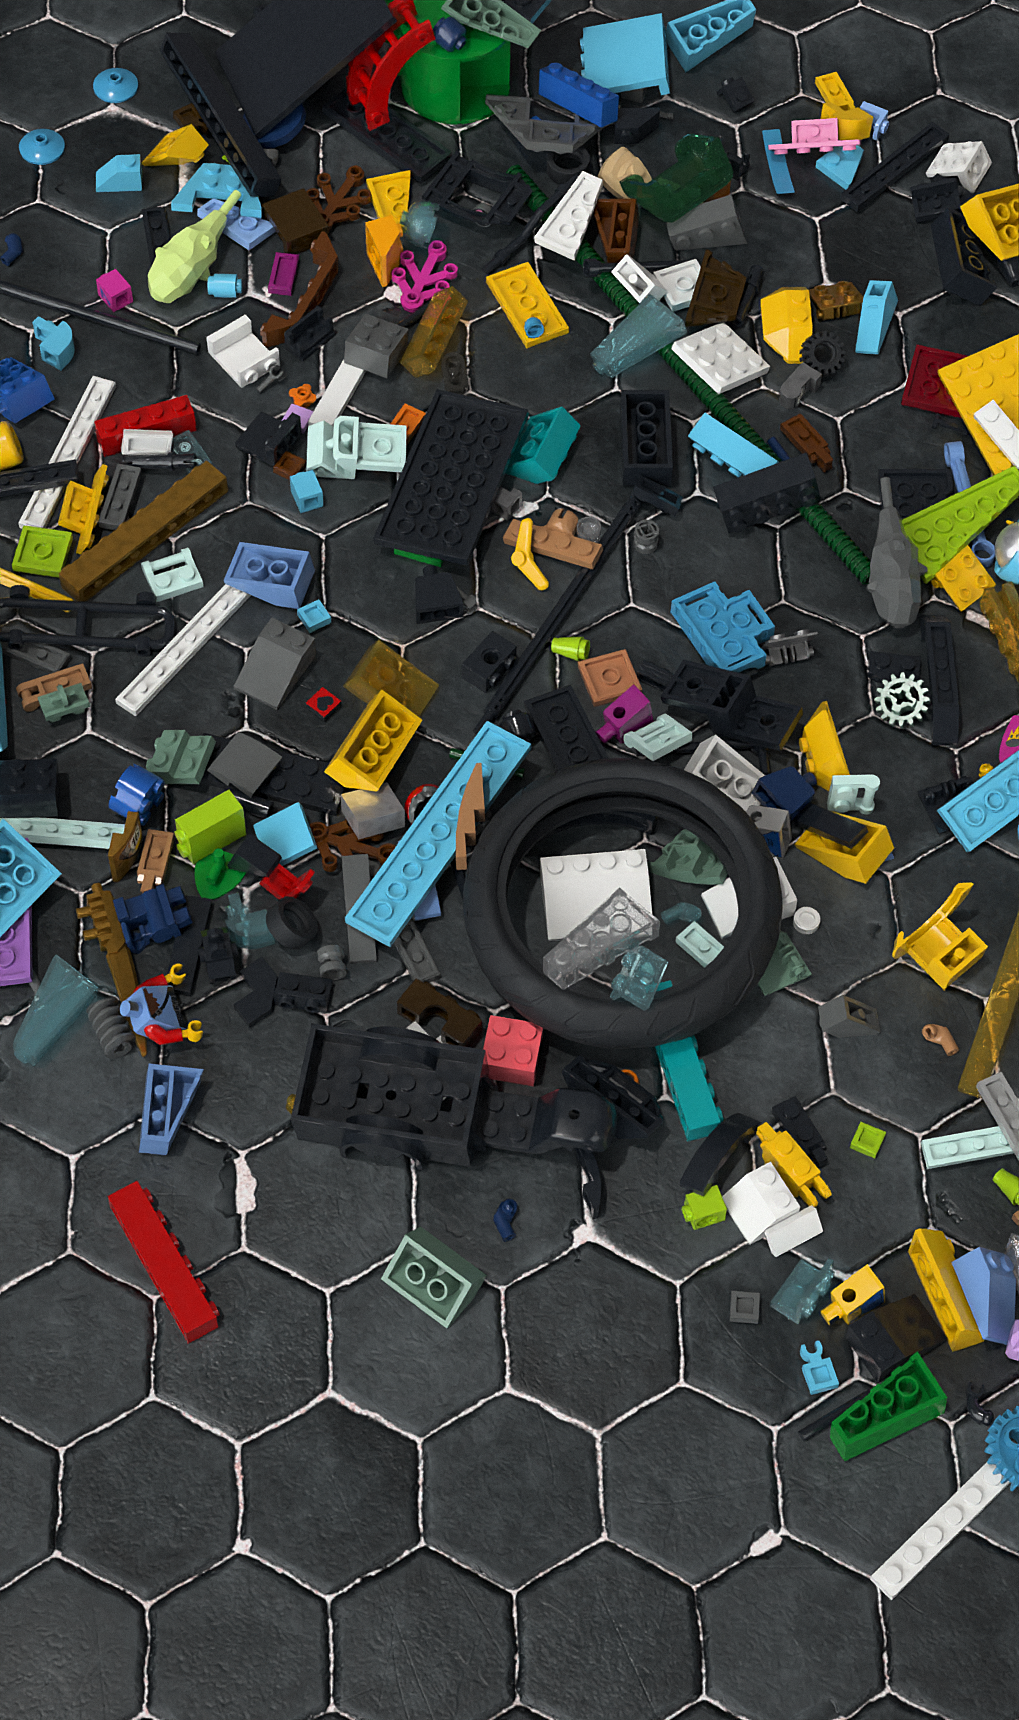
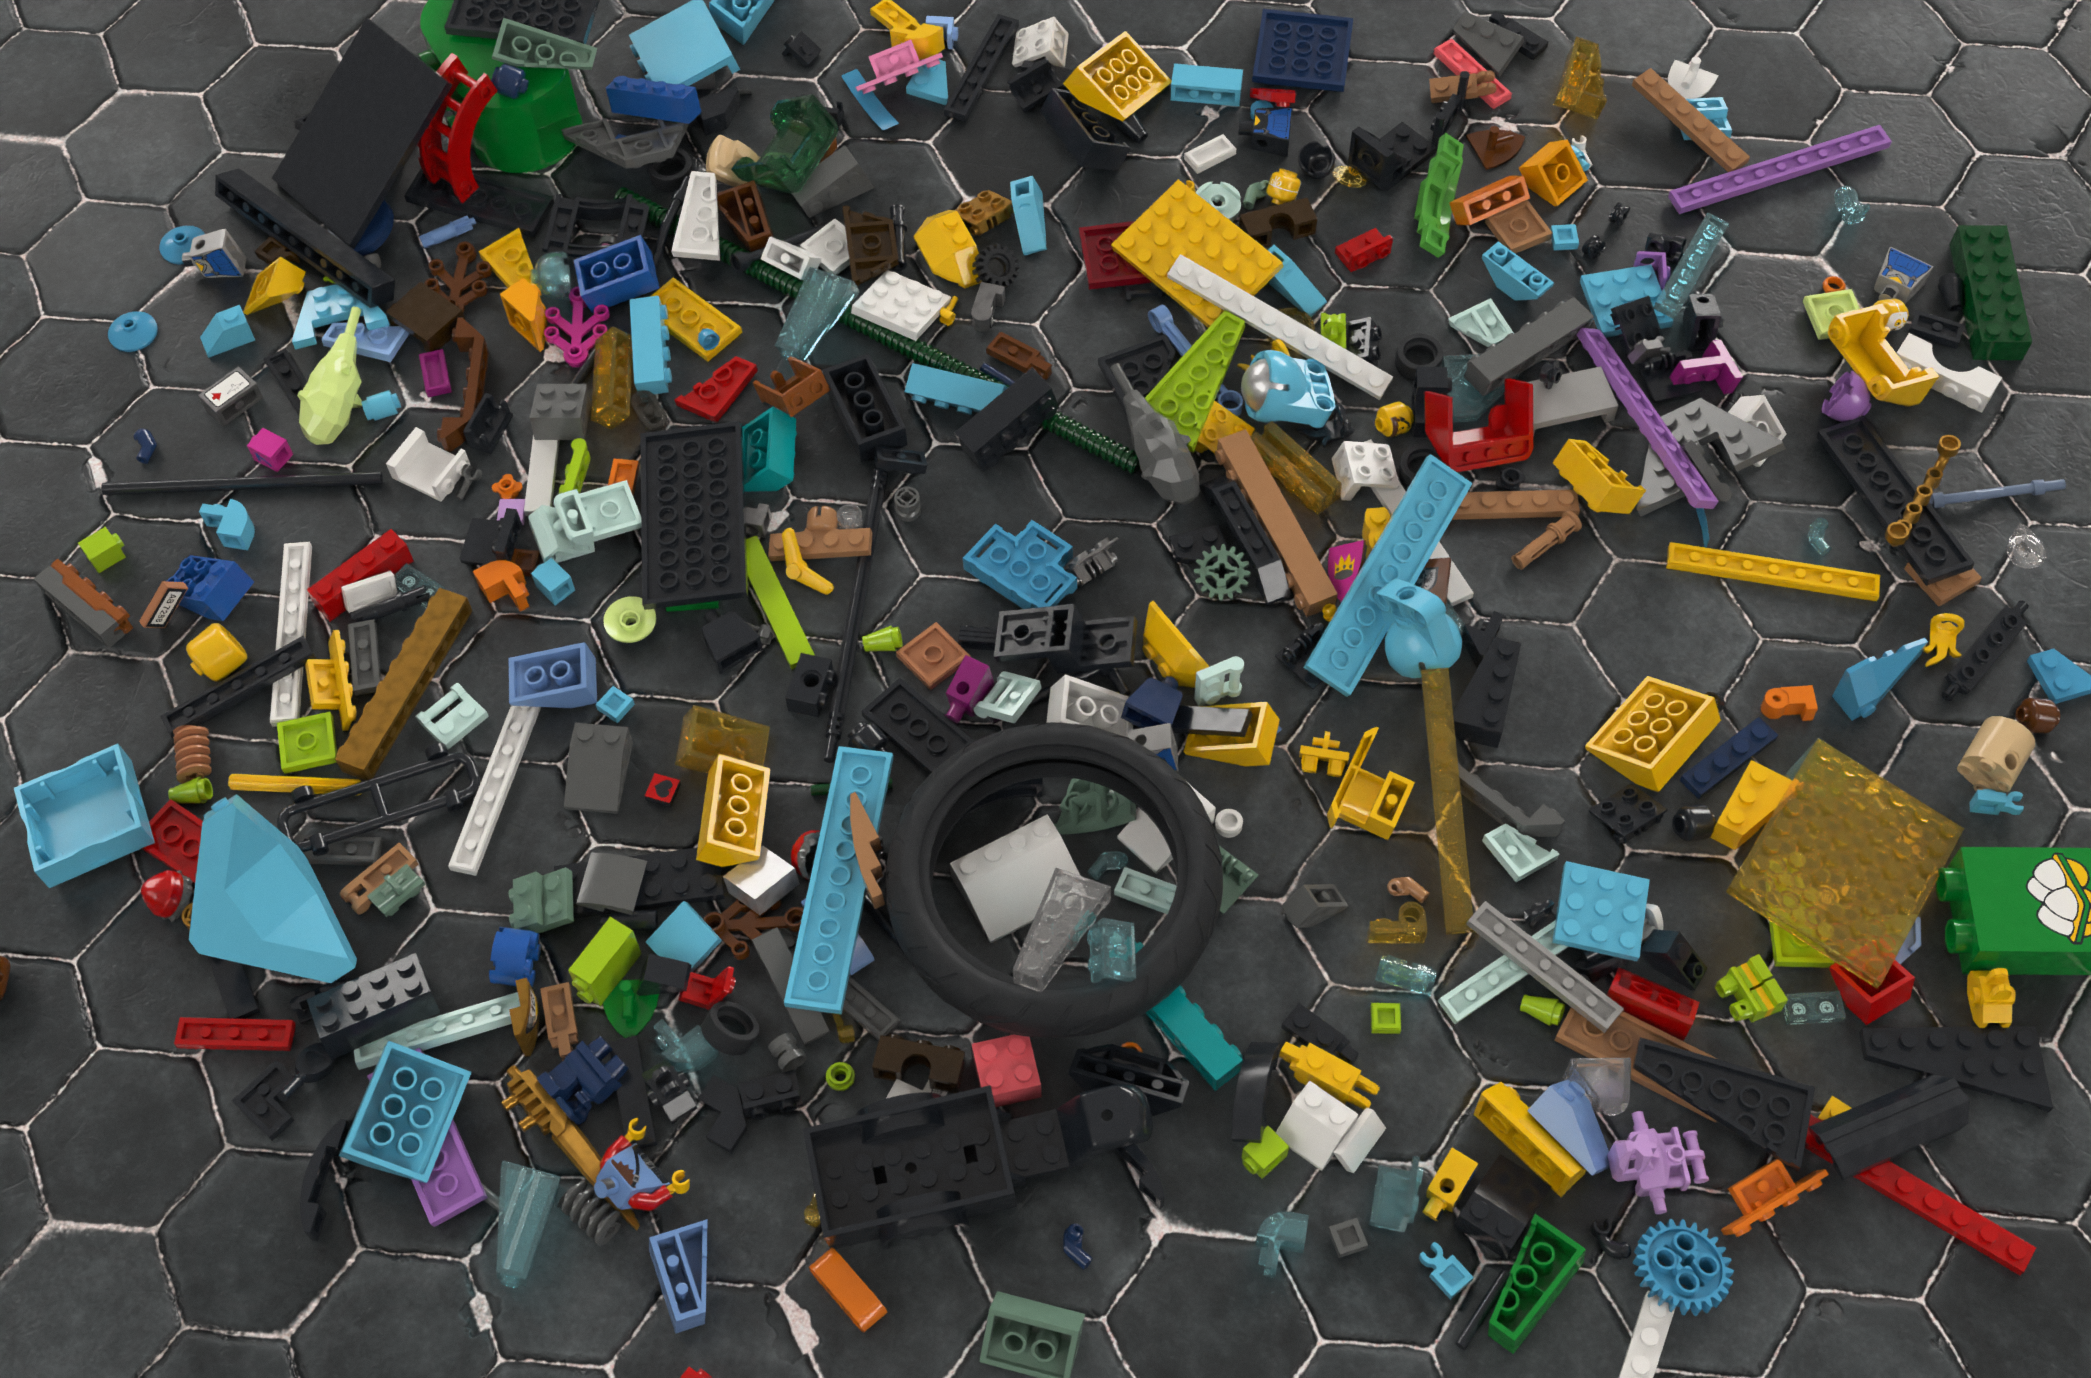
camera: 20 degrees left, 0 degrees up
none -> light grey torso [182,229,247,278]
none -> flat silver brick [198,367,263,427]
none -> medium blue piece [419,216,476,249]
none -> orange brick [473,560,529,612]
none -> lime plate [559,438,590,494]
none -> blue brick [574,235,659,313]
none -> yellowish green dish [604,597,656,643]
none -> medium azure brick [630,296,672,396]
none -> red wing [674,356,758,423]
none -> lime tile [746,535,815,670]
none -> dark orange window [752,356,830,417]
none -> orange beam [808,1247,887,1333]
none -> lime plate [826,1062,855,1091]
none -> clear yellow hand [832,1013,855,1043]
none -> yellow hand [939,296,958,326]
none -> medium nougat brick [1215,429,1338,617]
none -> clear light blue brick [1255,1211,1309,1278]
none -> yellow hips [1299,731,1350,777]
none -> clear yellow plate [1367,901,1427,943]
none -> clear light blue hinge [1375,954,1437,996]

